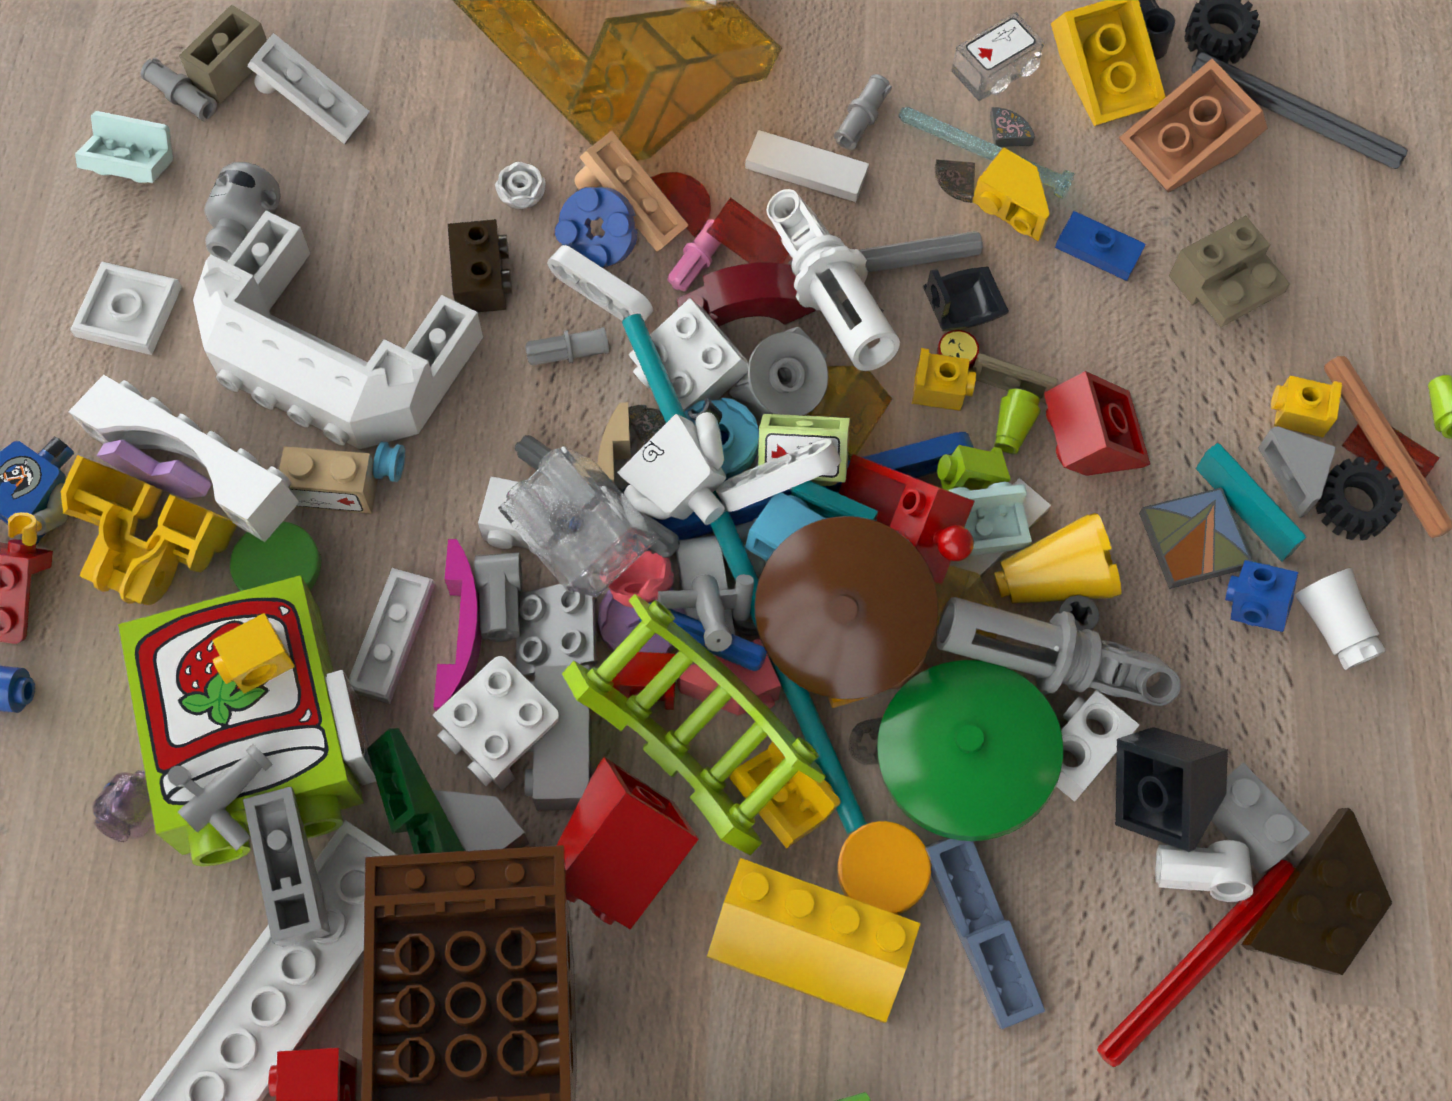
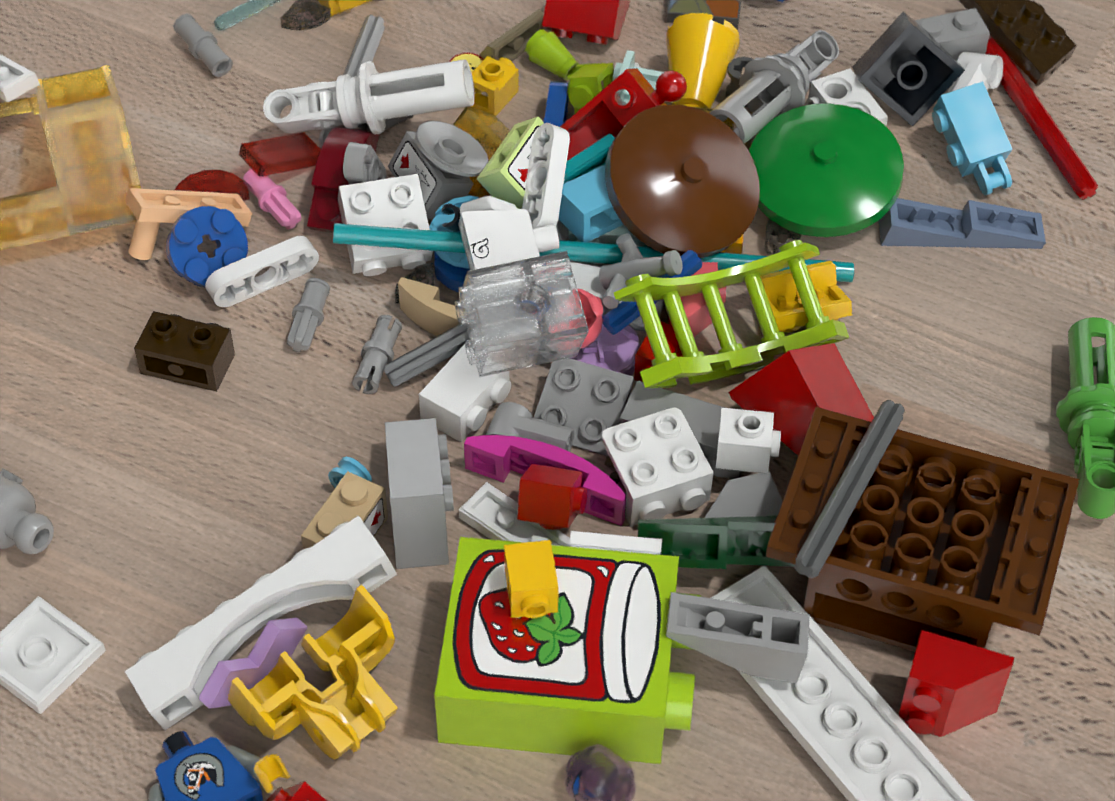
camera: 65 degrees left, 15 degrees down
light grey piece [168,744,273,850] -> none
white wedge [193,211,483,449] -> none
bright green tile [230,521,322,591] -> none
white plate [495,162,545,209] -> none
yellow slope [707,858,921,1023] -> none
white tile [745,130,869,202] -> none
light orange tile [837,821,931,915] -> none
black piece [923,266,1009,331] -> none
none -> light grey beam [343,142,387,184]
none -> light grey pin [352,315,402,394]
none -> light grey wedge [385,418,454,569]
none -> red brick [517,464,587,530]
none -> white brick [716,408,781,473]
none -> dark grey axle [795,400,905,578]
none -> medium azure brick [932,81,1013,196]

